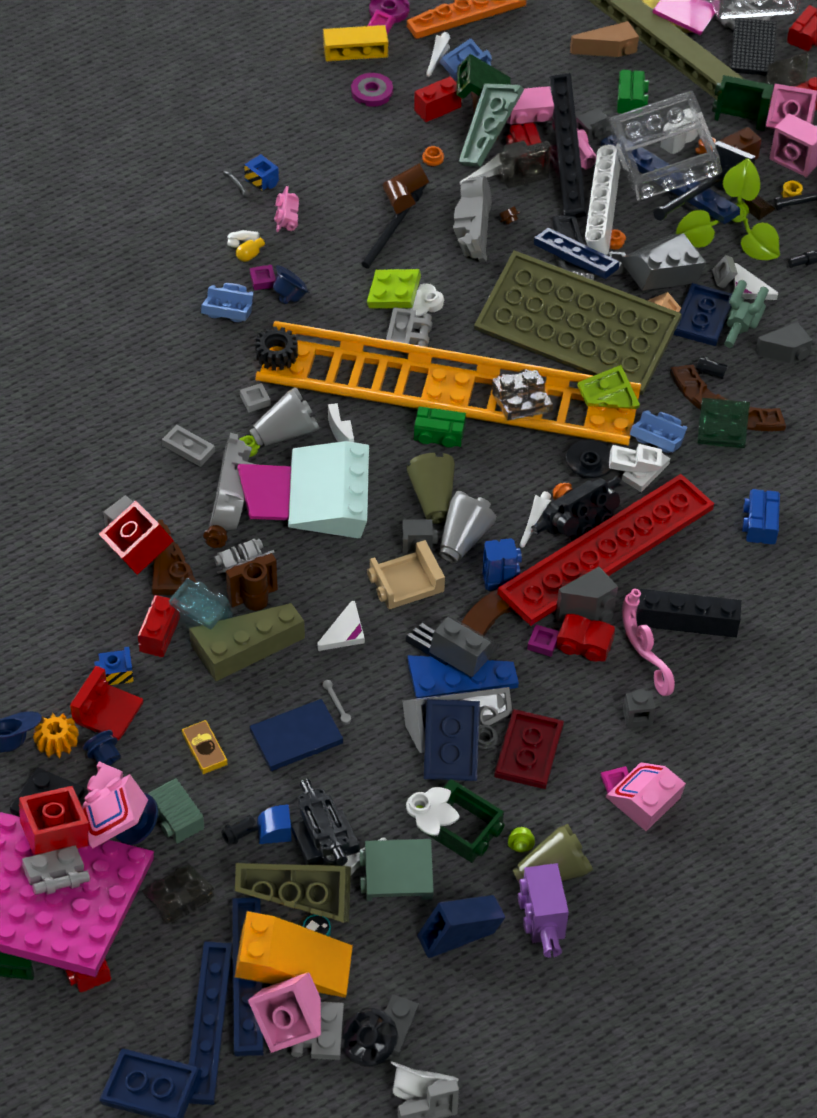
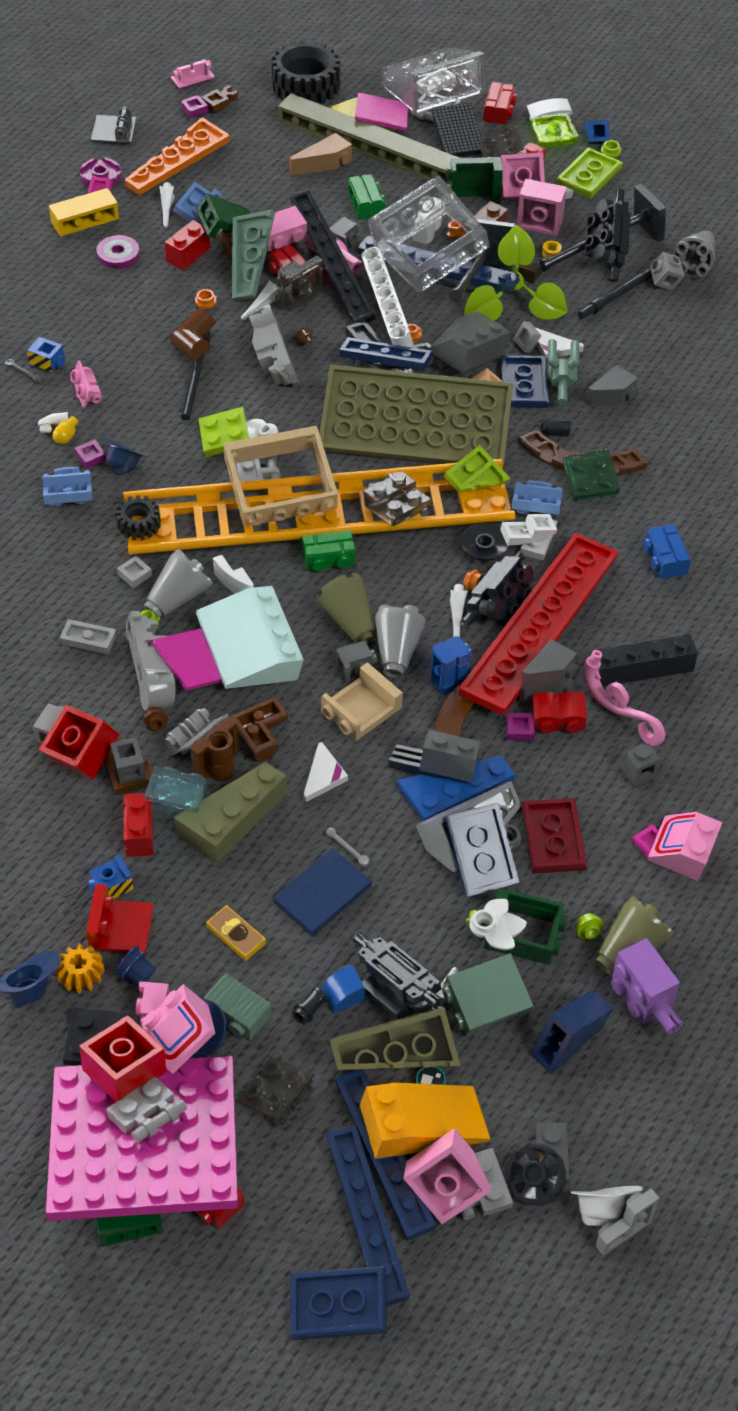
camera: 20 degrees left, 0 degrees up
none -> dark grey brick [110,737,146,784]
none -> tan window [224,426,338,527]
none -> reddish brown brick [230,696,288,761]

